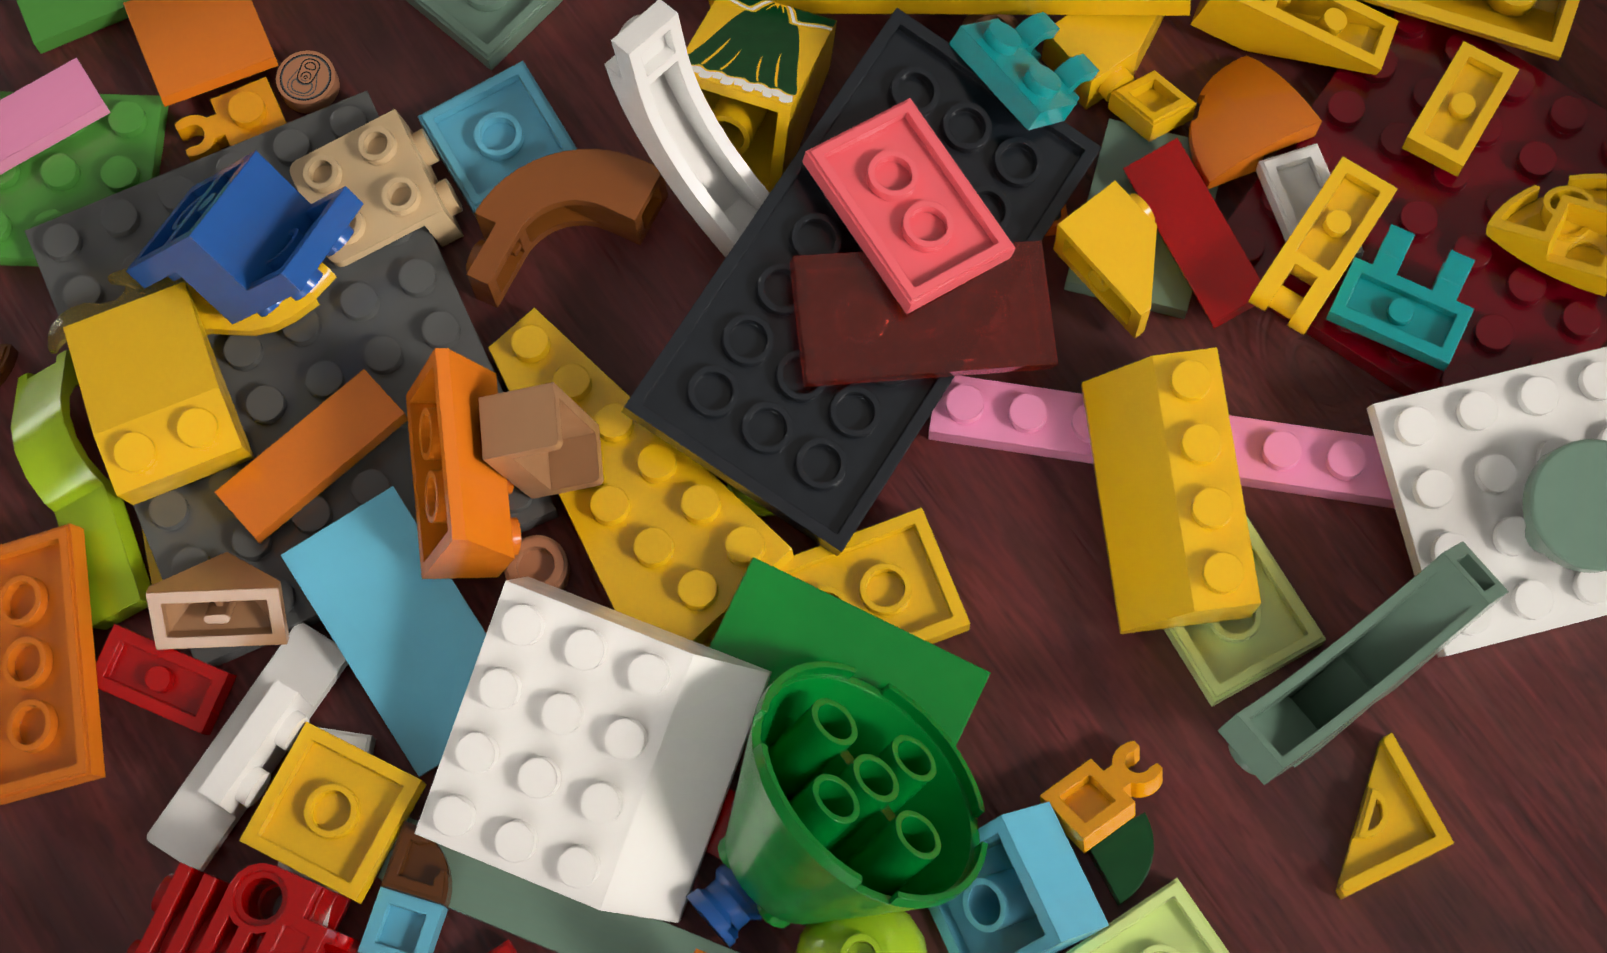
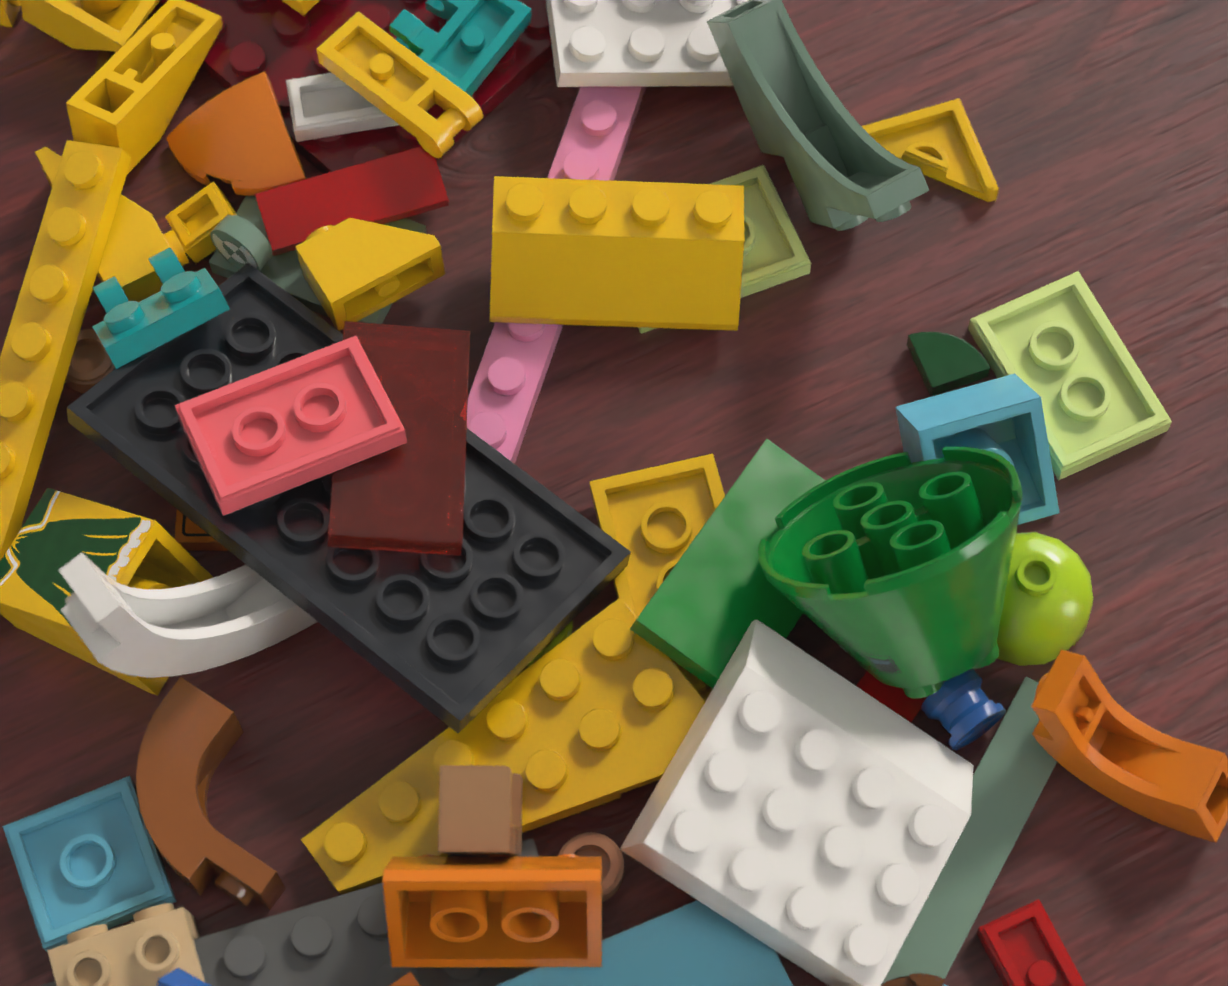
camera: 85 degrees left, 5 degrees down
light orange plate [1040,741,1163,853] -> none
none -> sand green tile [210,215,273,271]

